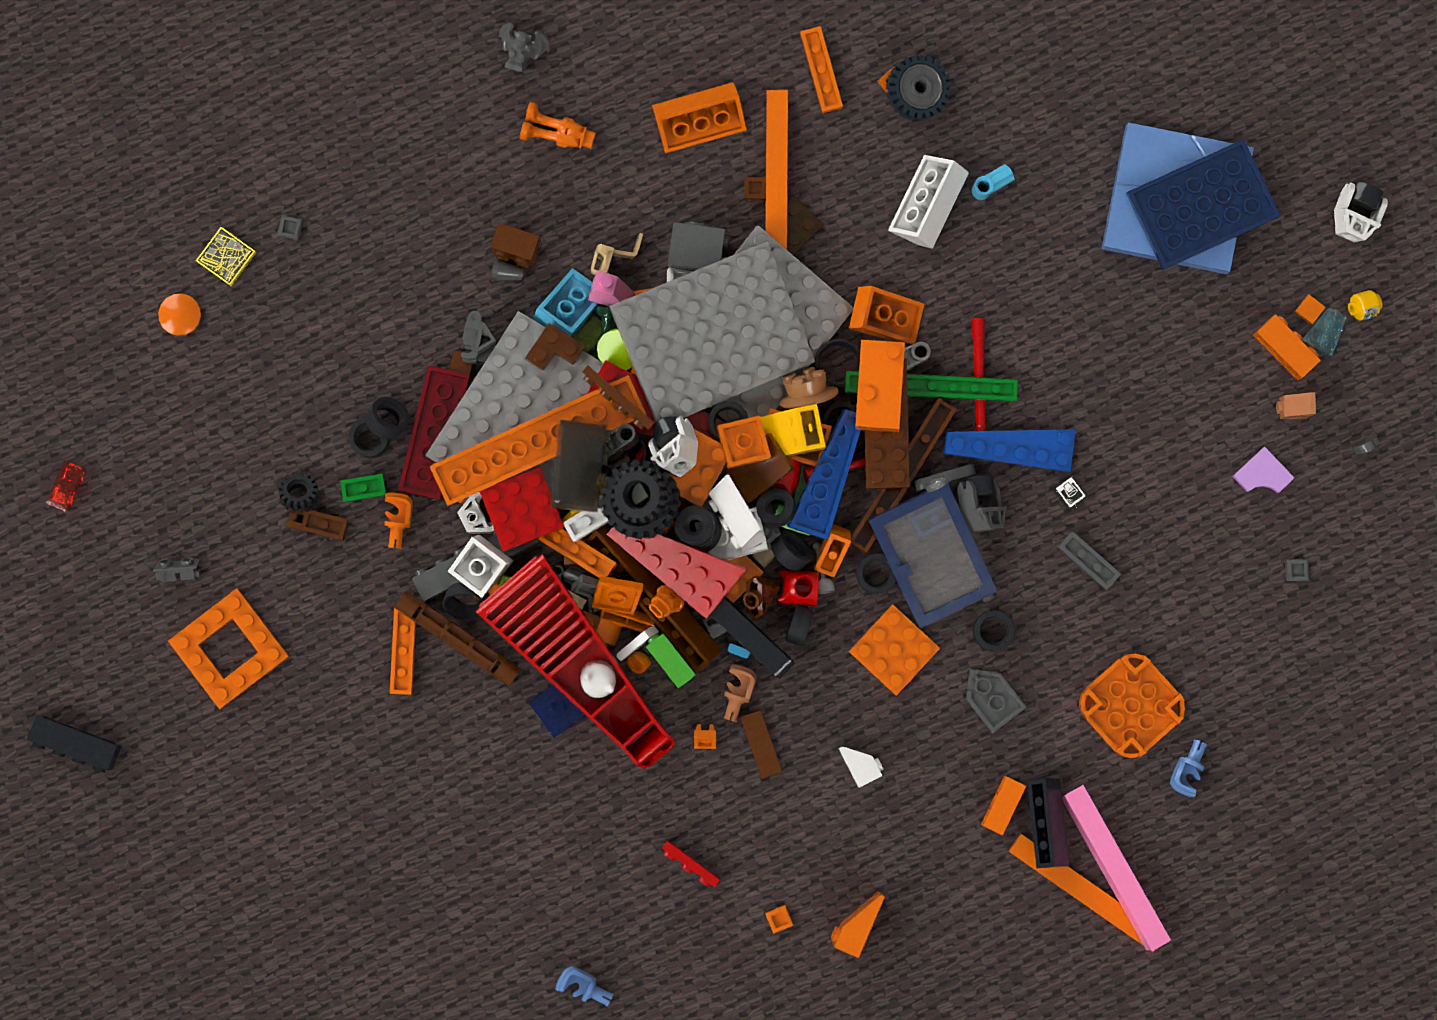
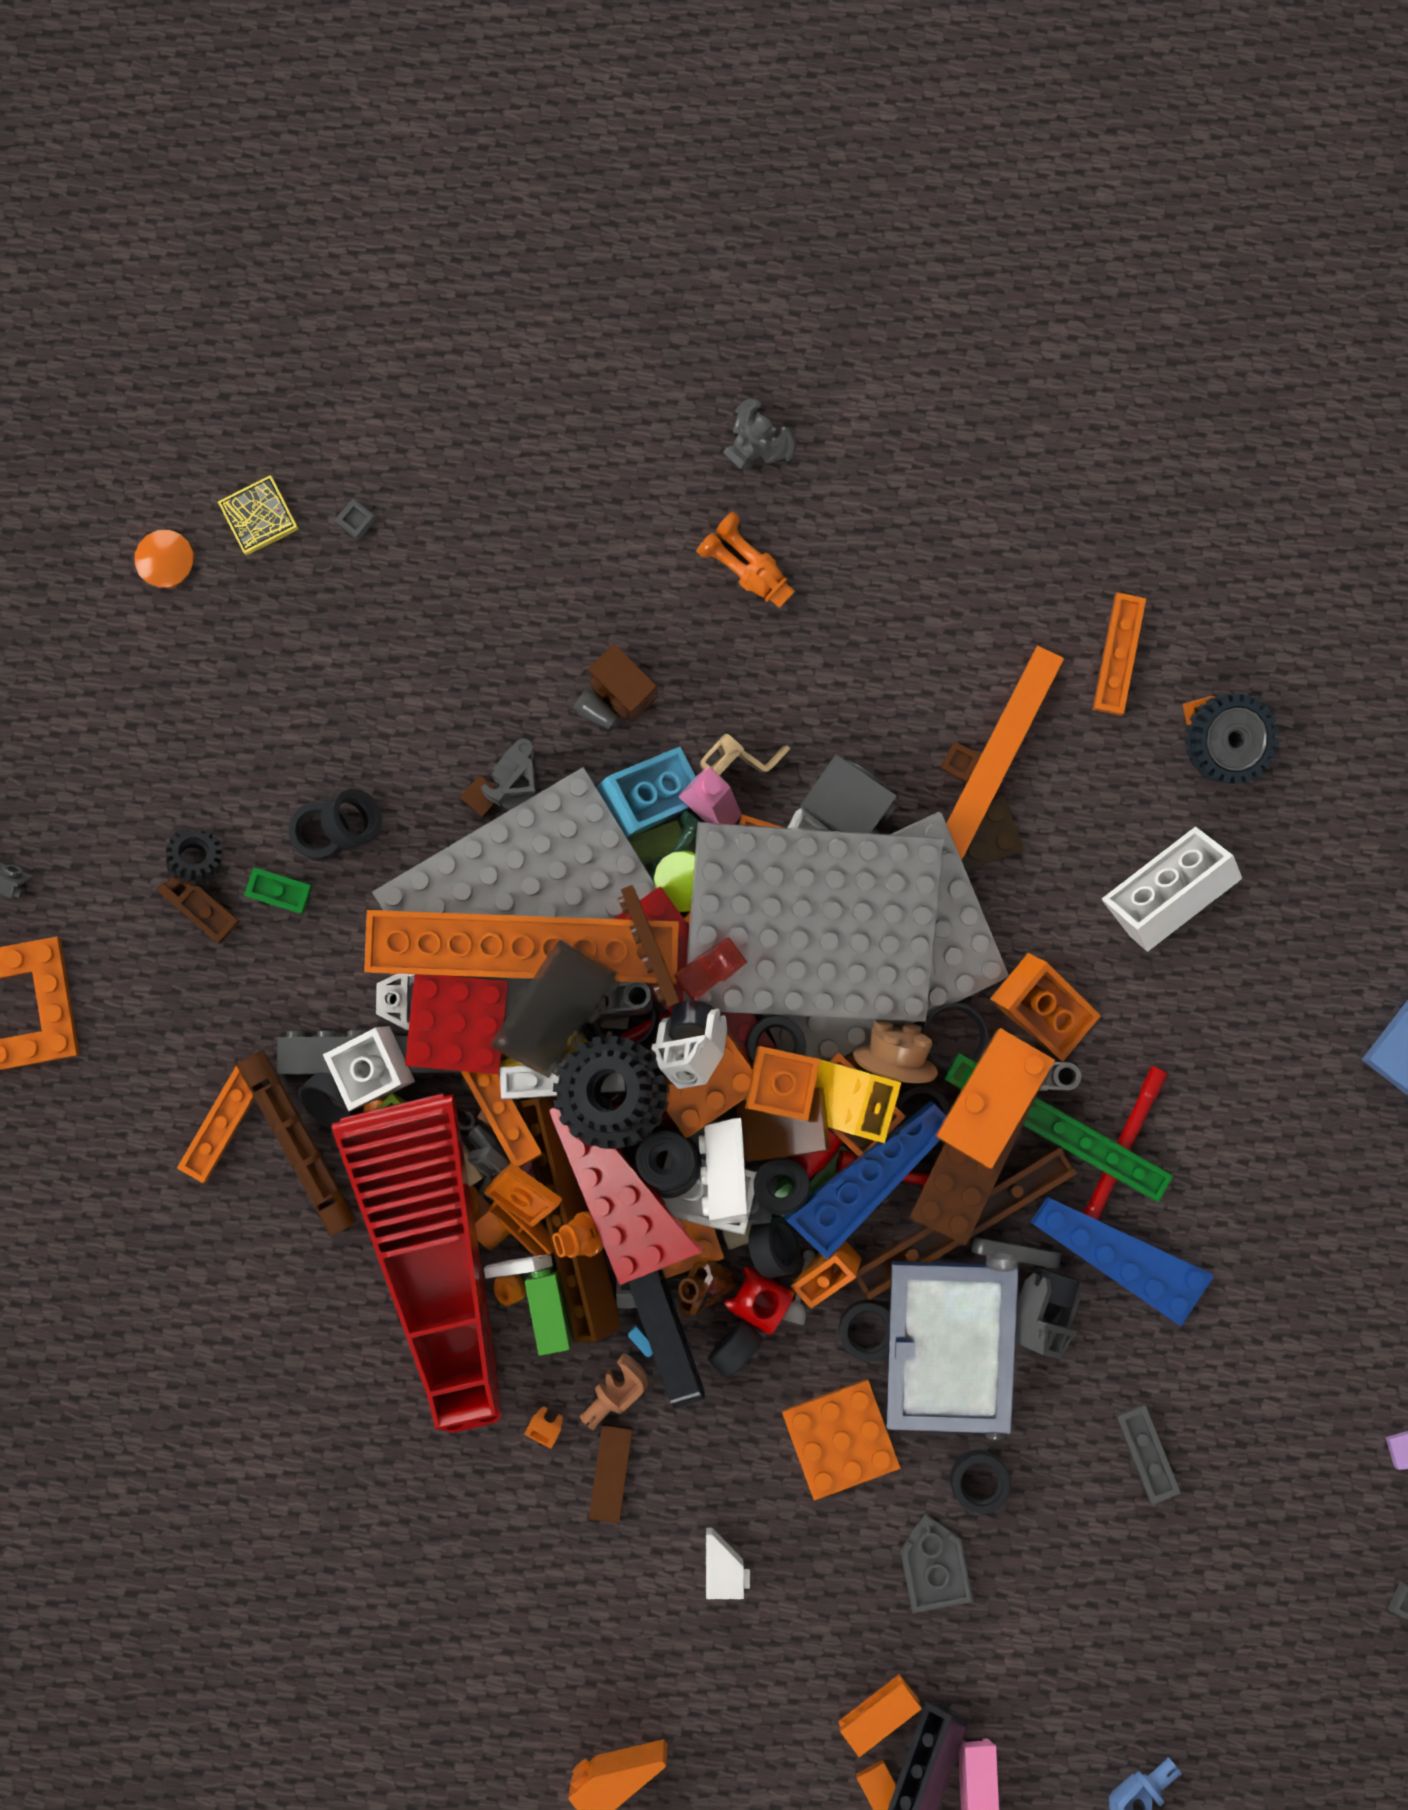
camera: 25 degrees right, 0 degrees up
orange piece [384,492,413,549] -> none
dark red plate [398,365,471,500] -> none
reddish brown plate [525,323,585,371] -> none
clear blue tile [529,685,585,738] -> none
medium blue piece [556,966,613,1006] -> none
white piece [580,659,616,698] -> none
orange slope [652,82,747,153] -> none
red plate [662,840,720,887] -> none
orange tile [765,905,794,934] -> none
medium azure piece [972,164,1015,200] -> none
clear smoke brick [1052,476,1087,511] -> none
orange tile [1079,653,1185,758] -> none
none -> clear red slope [674,937,747,1001]

